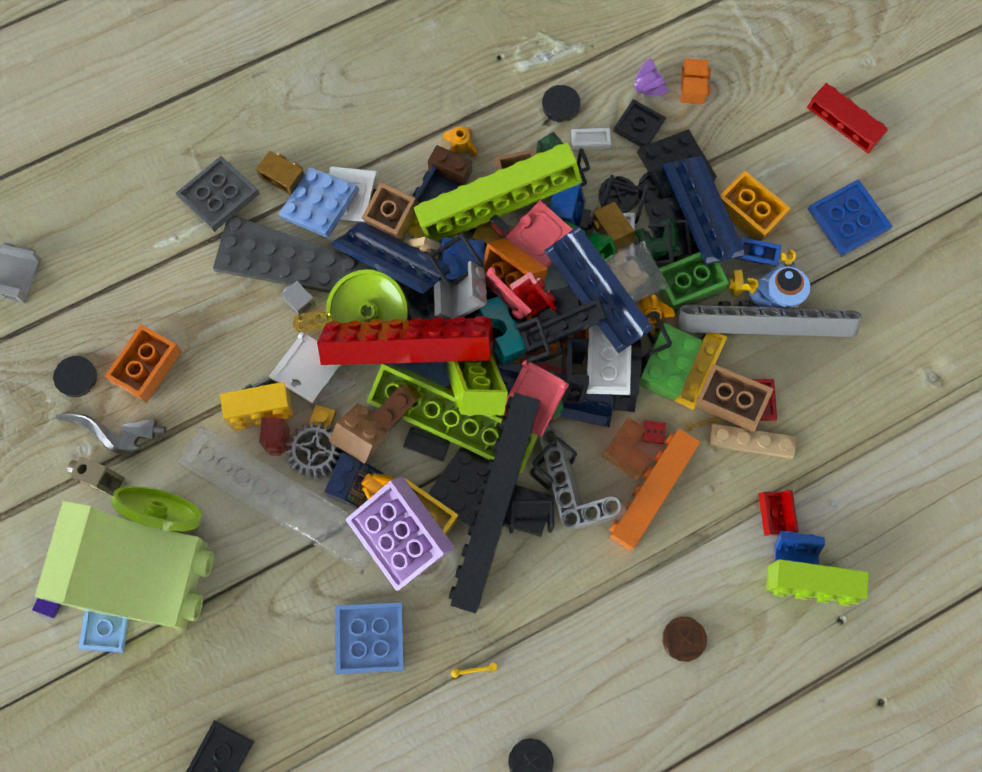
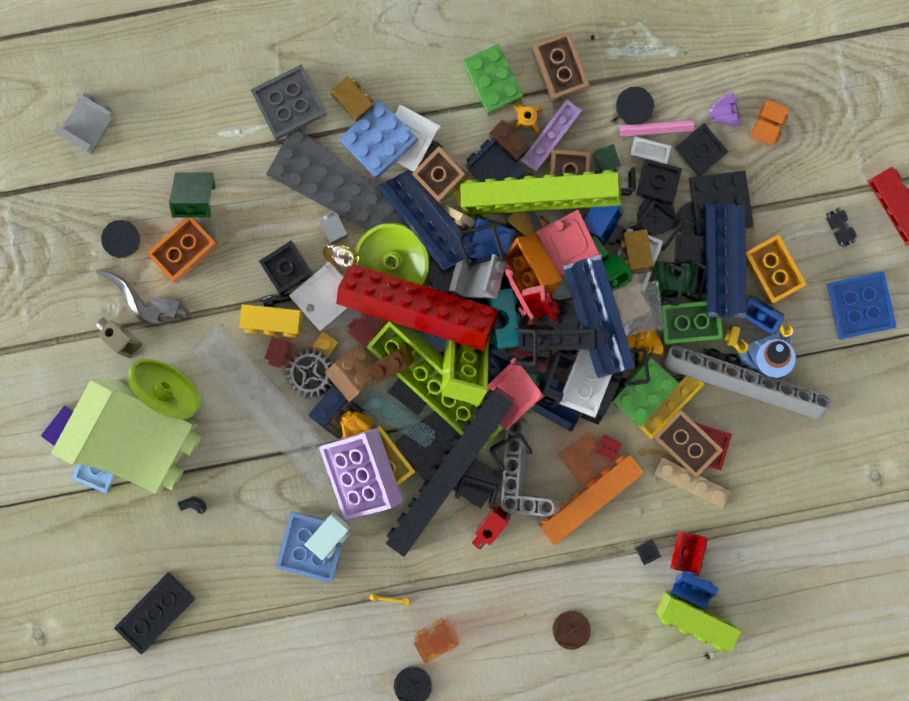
camera: 15 degrees right, 15 degrees up
none -> dark green panel [169,172,216,218]
none -> black arm [178,496,207,514]
none -> black brick [259,240,314,295]
none -> light aqua brick [305,511,351,560]
none -> clear red brick [347,312,389,348]
none -> clear light blue plate [363,392,437,449]
none -> clear orange brick [413,618,459,664]
none -> bright green brick [463,44,523,116]
none -> red torso [472,503,511,550]
none -> lavender plate [521,99,582,173]
none -> medium nougat brick [532,31,589,103]
none -> bright pink axle [619,120,695,137]
none -> black tile [635,159,682,205]
none -> black plate [635,539,661,565]
none -> black hinge [826,207,857,248]

